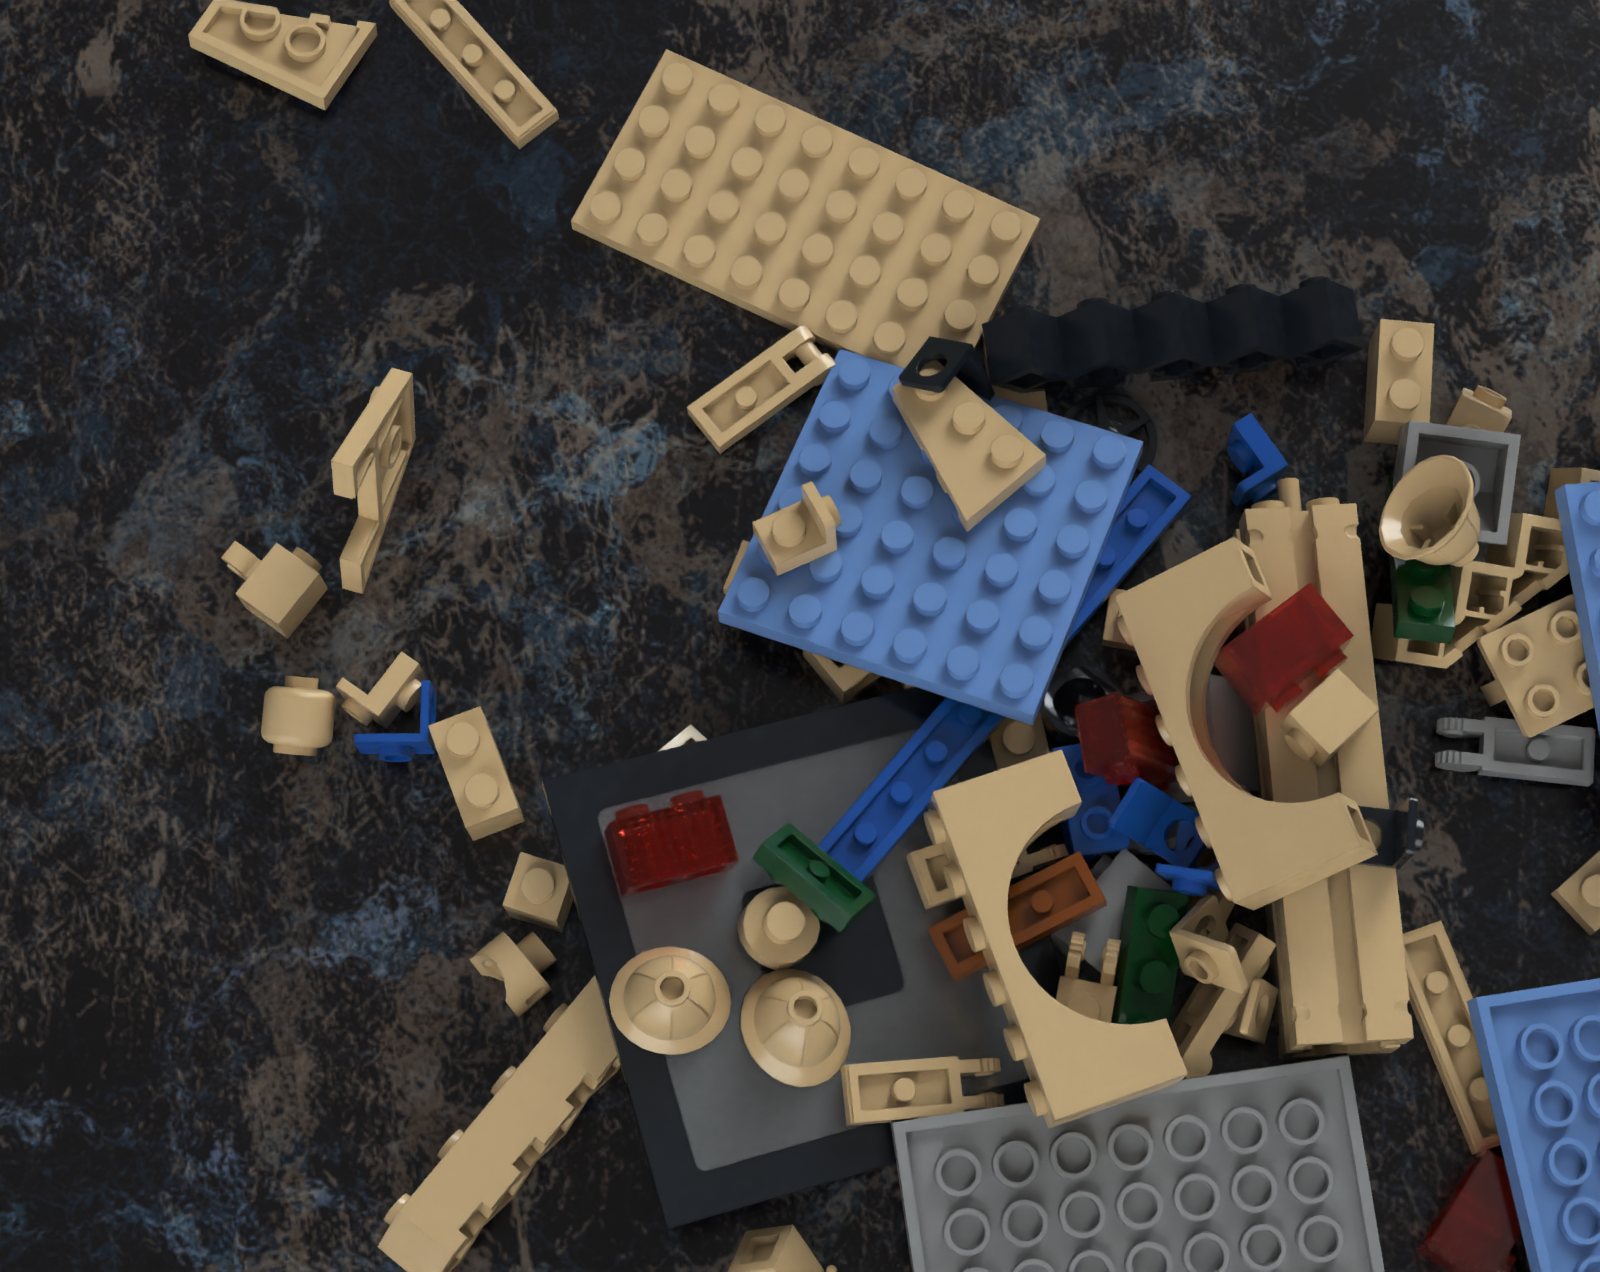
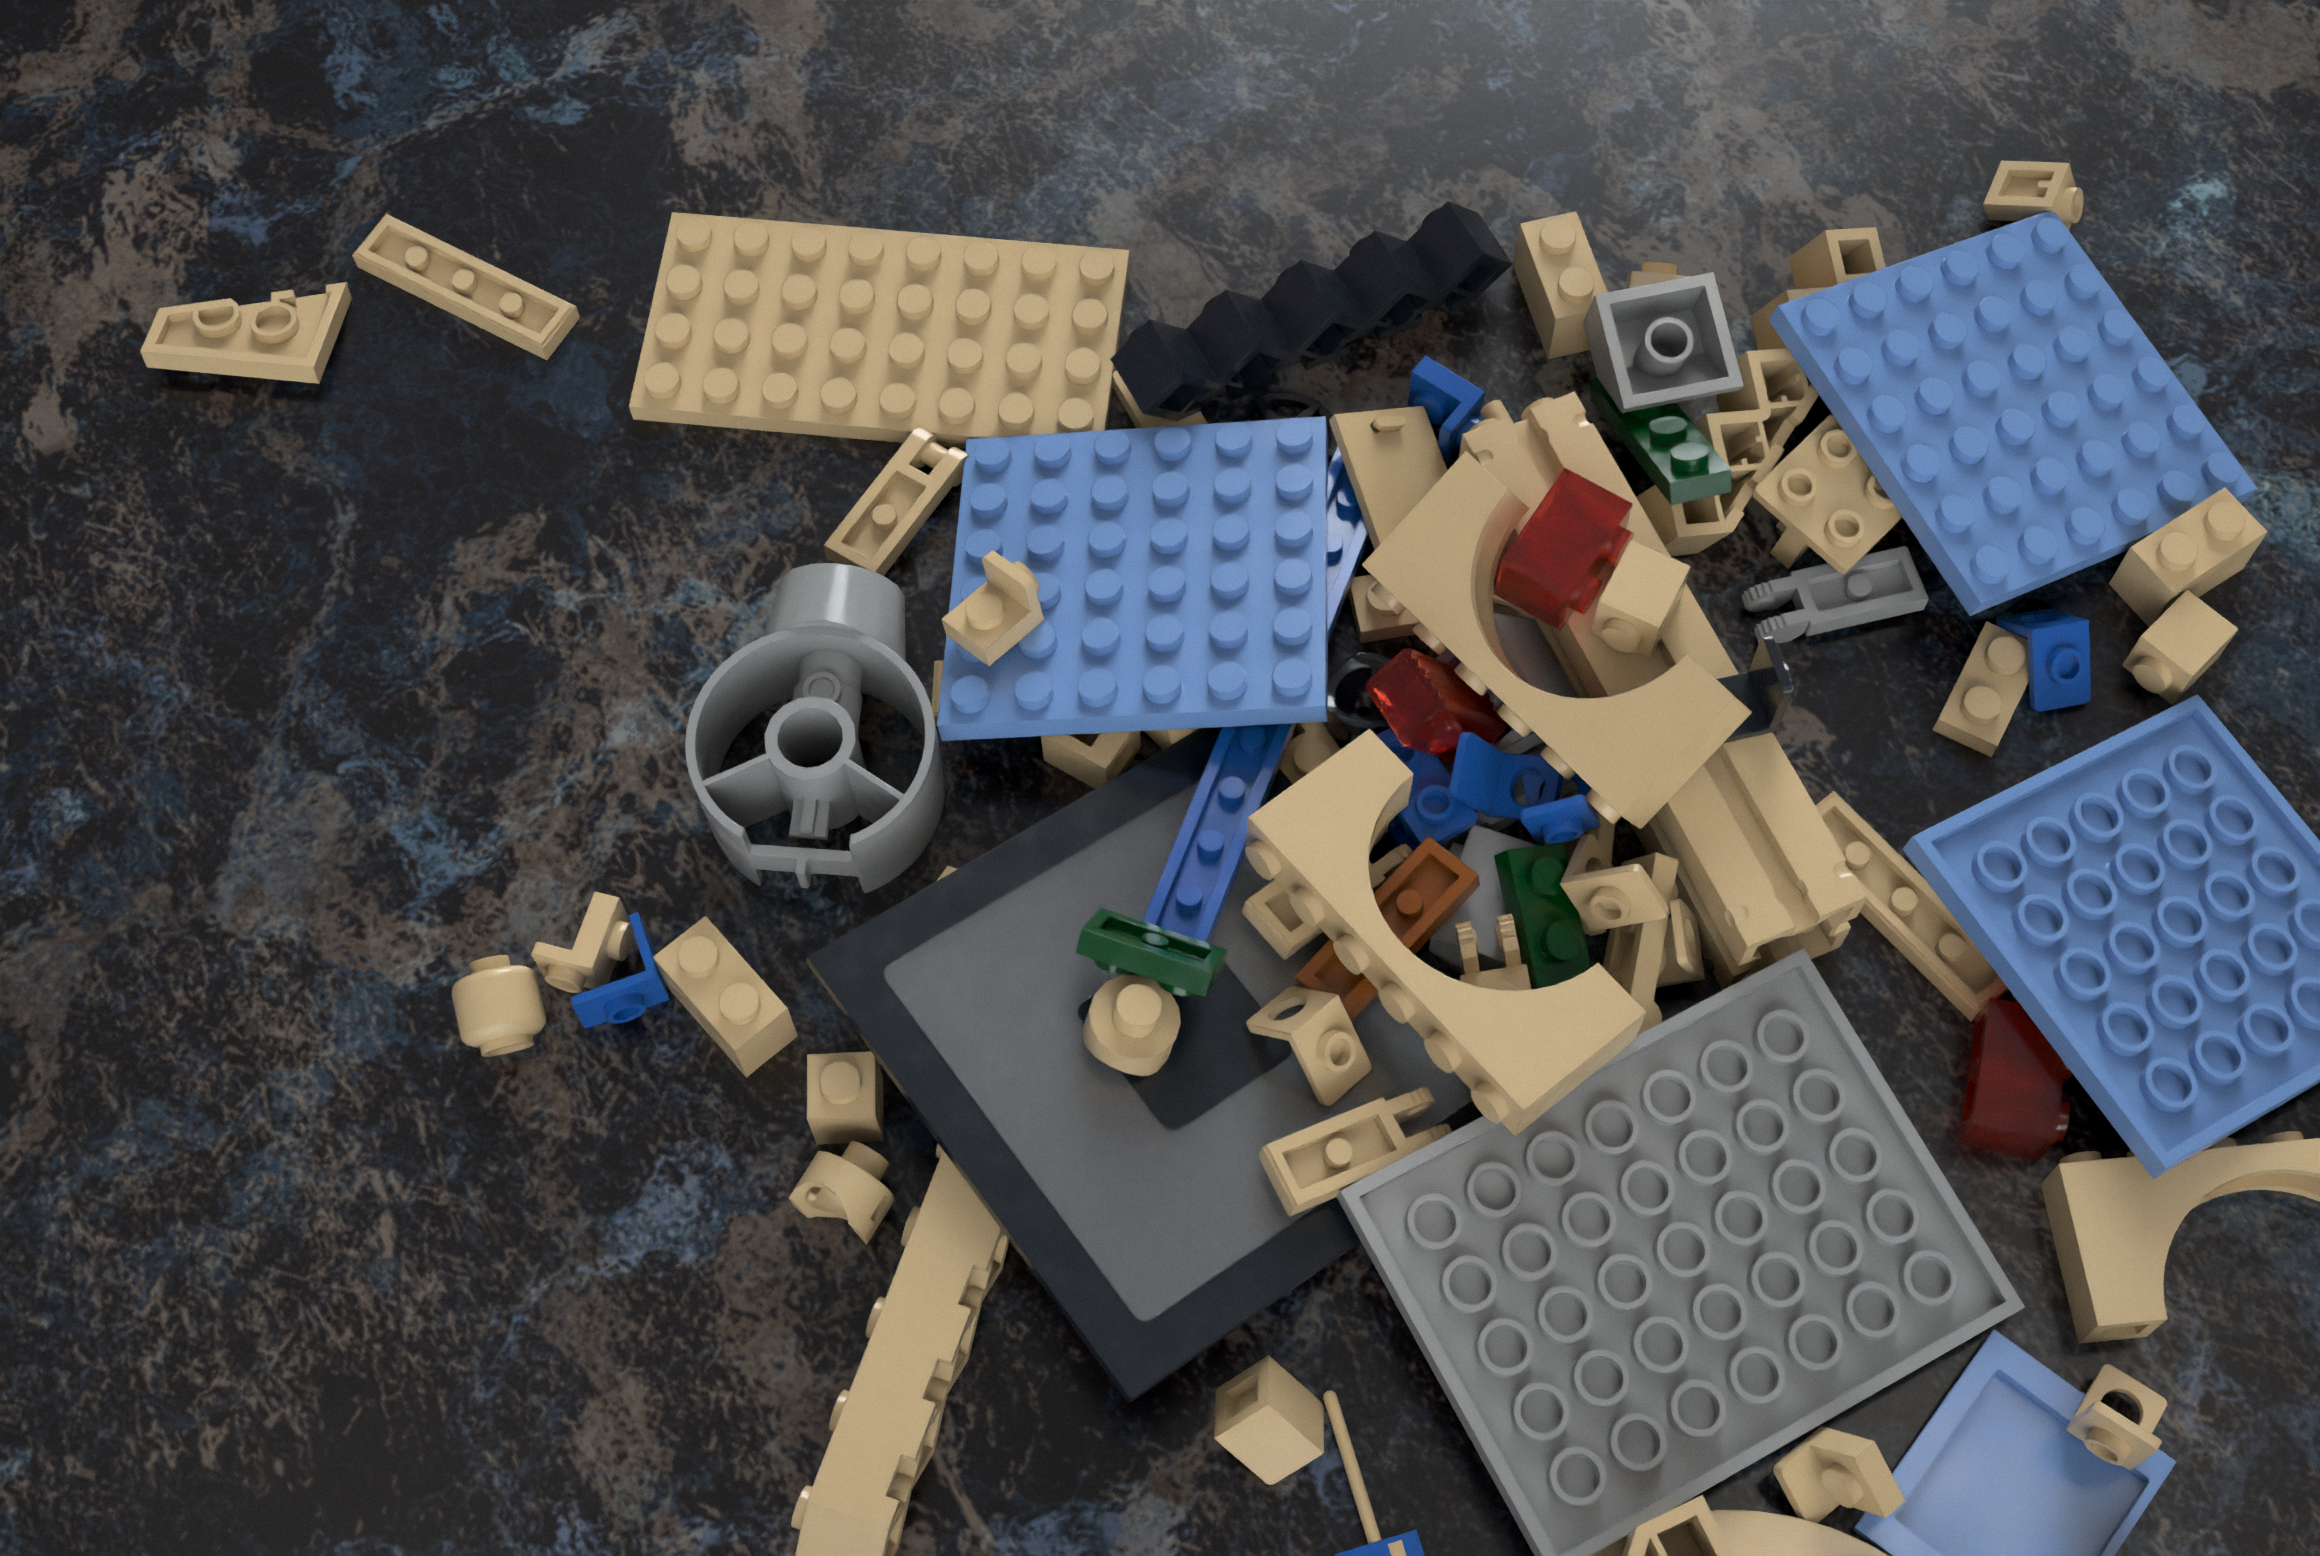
camera: 20 degrees left, 10 degrees down
tan brick [221,541,328,639] -> none
tan wing [331,368,416,594] -> none
clear red brick [604,790,739,898] -> none
tan hat [609,946,731,1055] -> none
tan hat [741,968,851,1087] -> none
tan wing [892,360,1046,532] -> none
black bracket [899,336,995,401] -> none
tan hat [1379,454,1480,567] -> none
none -> light grey animal [685,563,946,893]
none -> tan bracket [1246,986,1372,1106]
none -> tan container [1329,406,1447,550]

